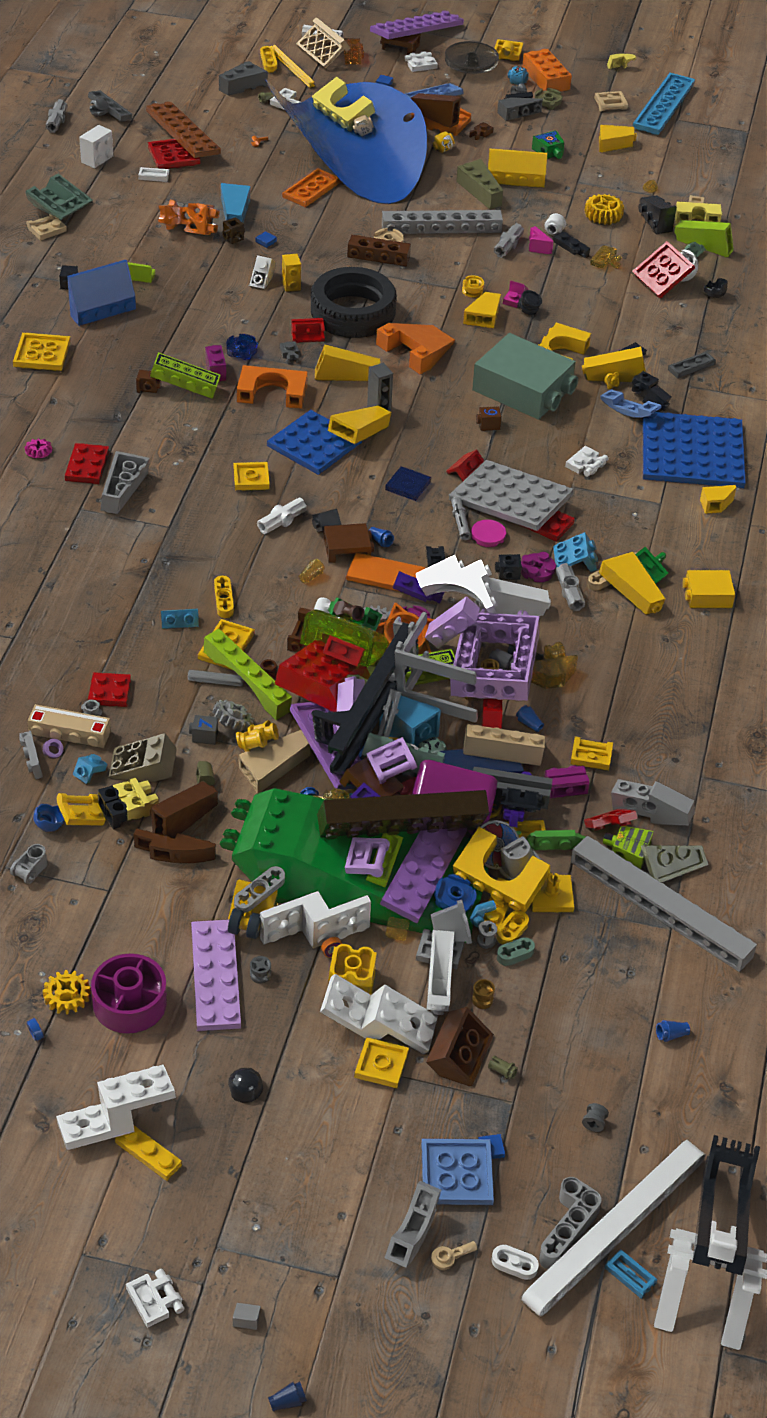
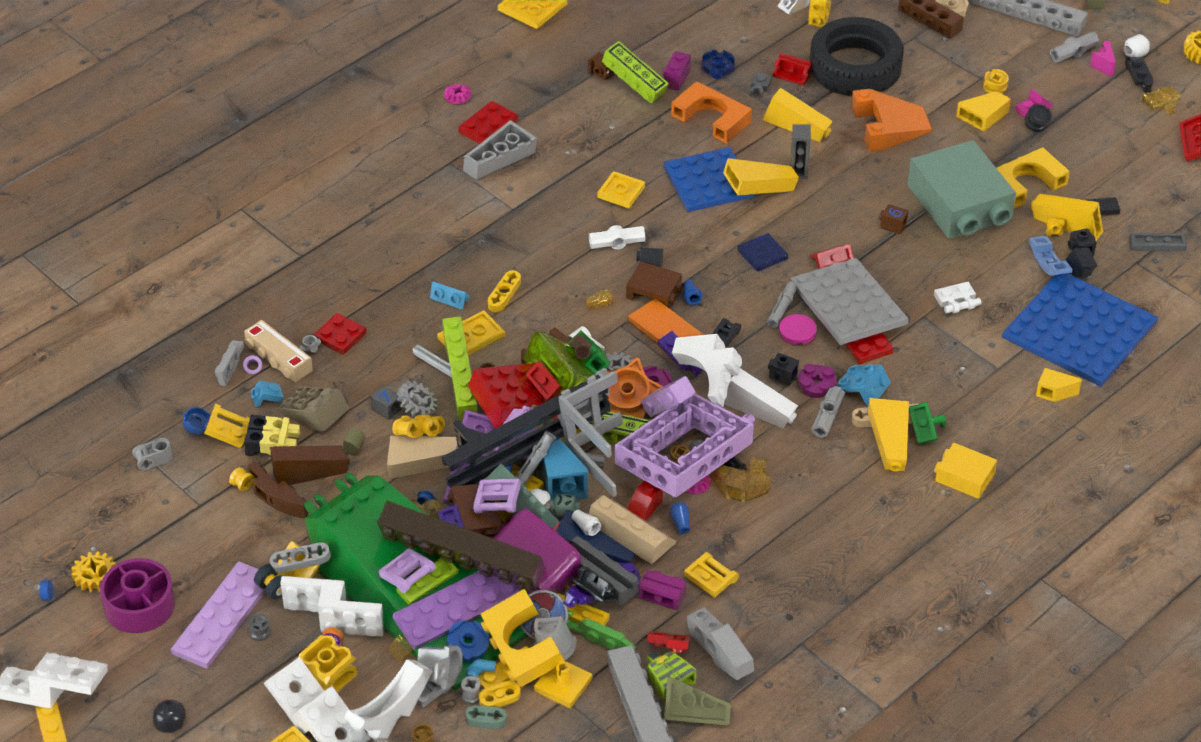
camera: 35 degrees right, 0 degrees up
none -> yellow wheel [229,467,255,492]
none -> white cone [572,510,601,536]

